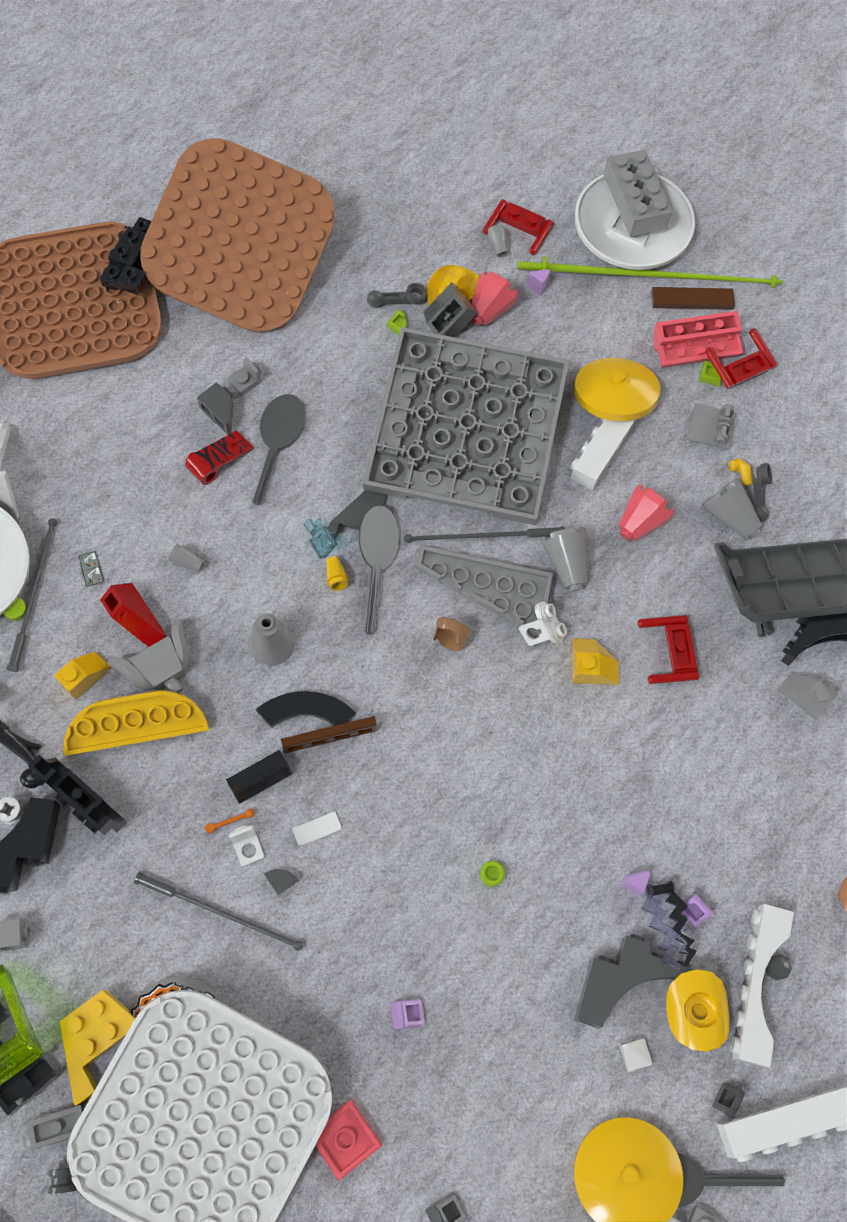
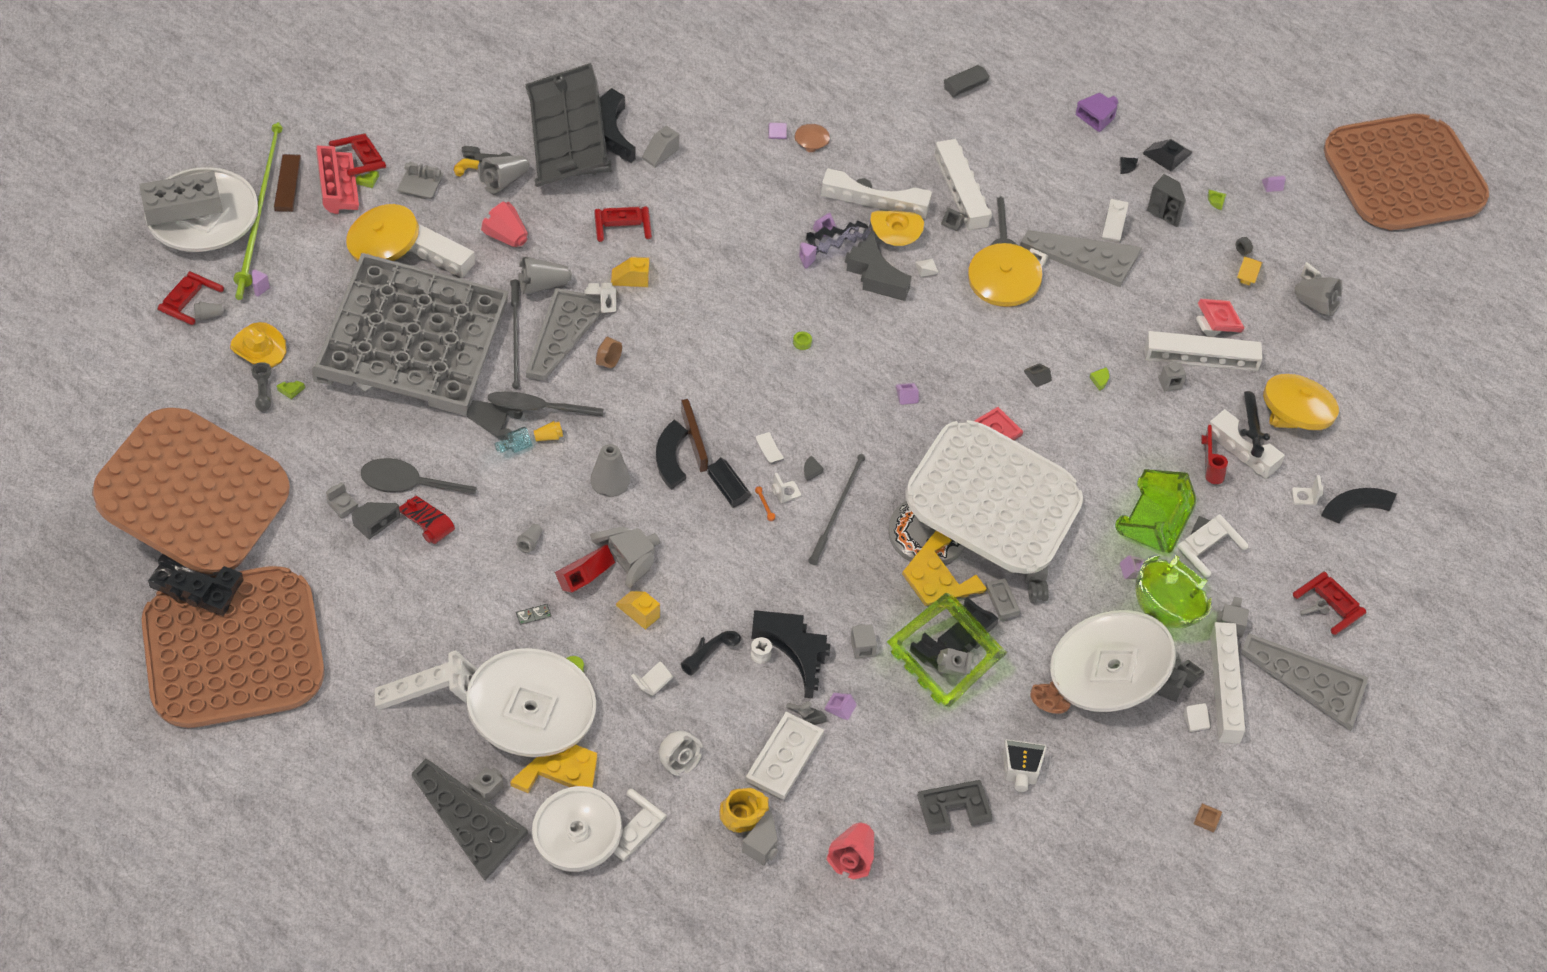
camera: 90 degrees left, 15 degrees down
dark grey piece [6,518,57,672] -> none
black bracket [28,755,127,836] -> none
yellow plate [63,690,210,756] -> none
dark grey slope [424,282,478,337] -> none
coral cone [471,272,518,326] -> none

